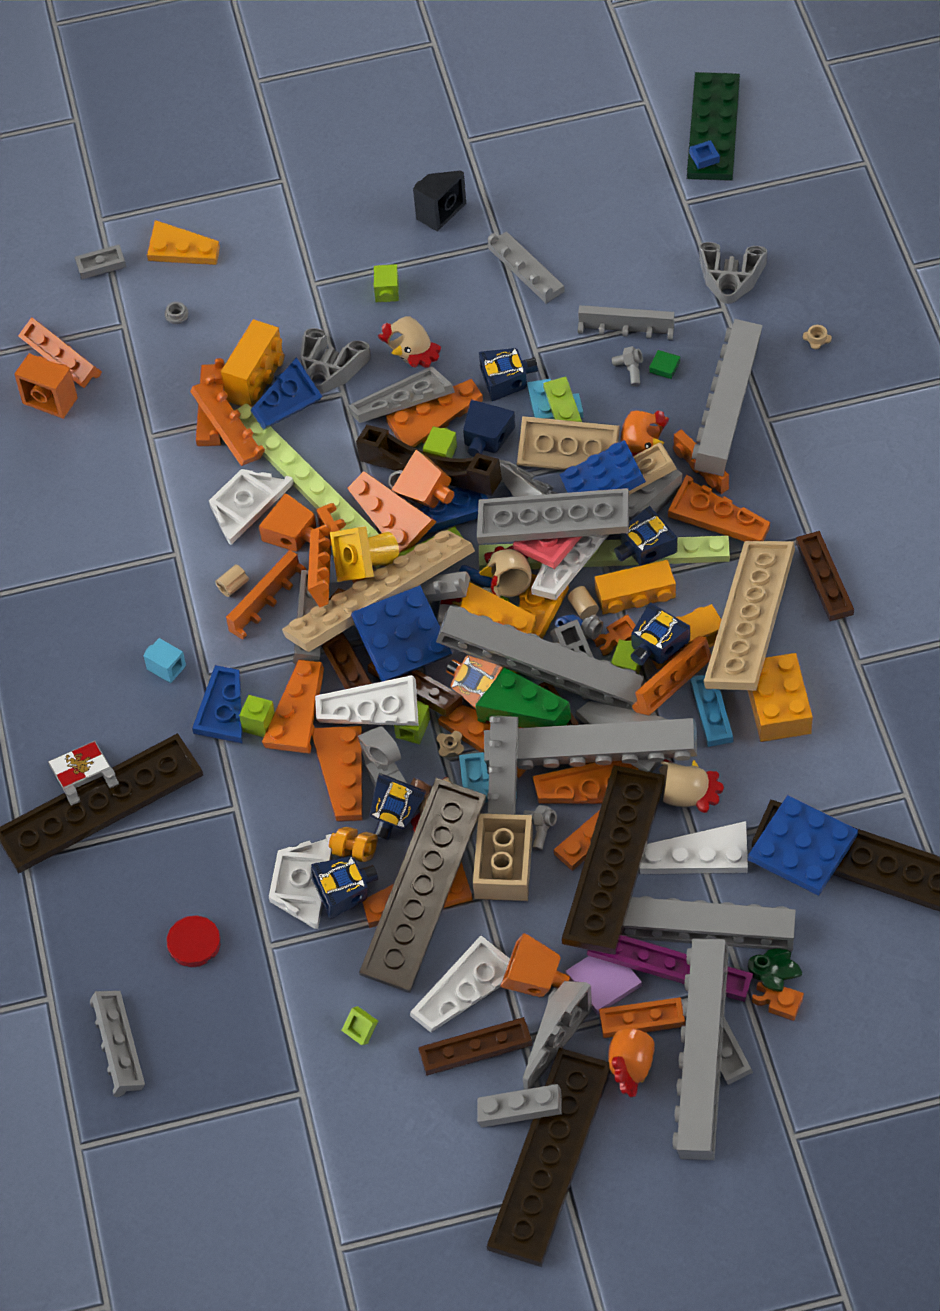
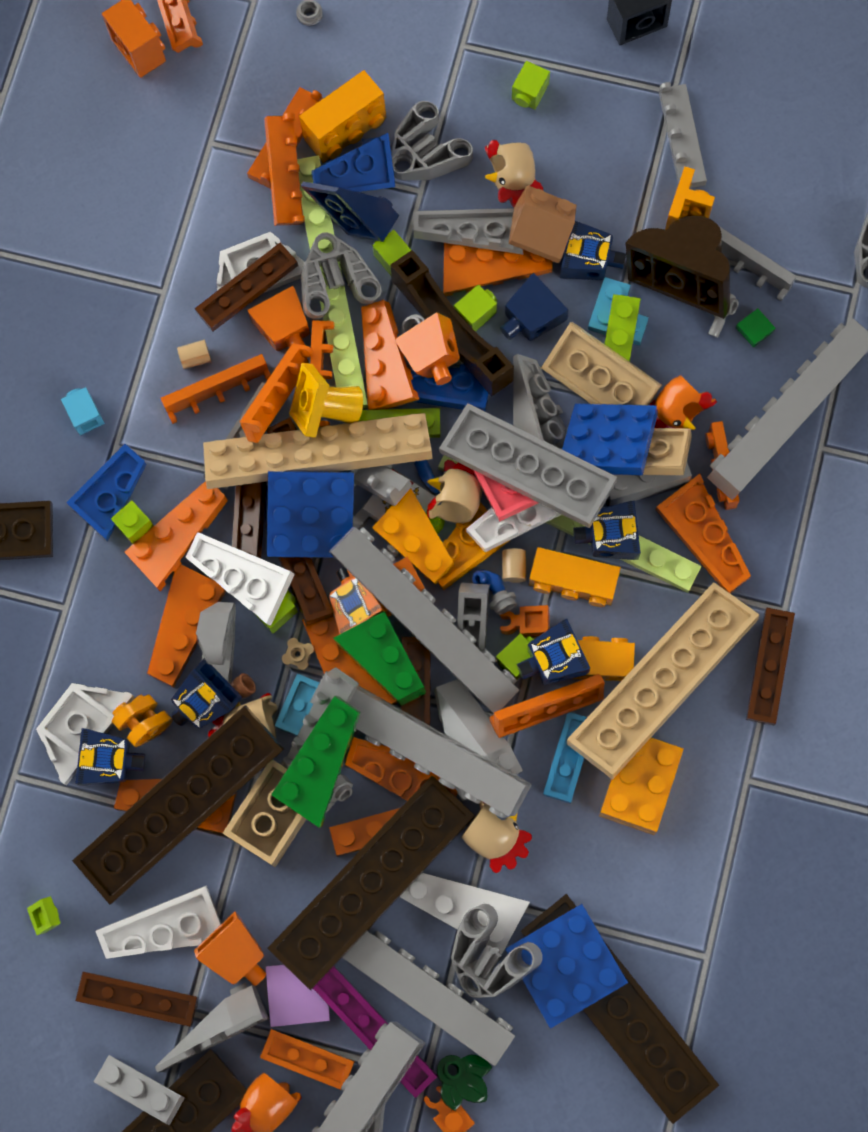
camera: 30 degrees right, 20 degrees up
none -> reddish brown plate [194,242,298,332]
none -> green wing [271,696,361,828]
none -> dark blue slope [301,181,399,242]
none -> light grey connector [301,232,382,319]
none -> lime brick [372,230,411,276]
none -> light grey connector [451,904,542,998]
none -> medium nougat slope [509,185,577,263]
none -> dark brown brick [625,215,730,319]
none -> light orange bracket [665,166,715,230]

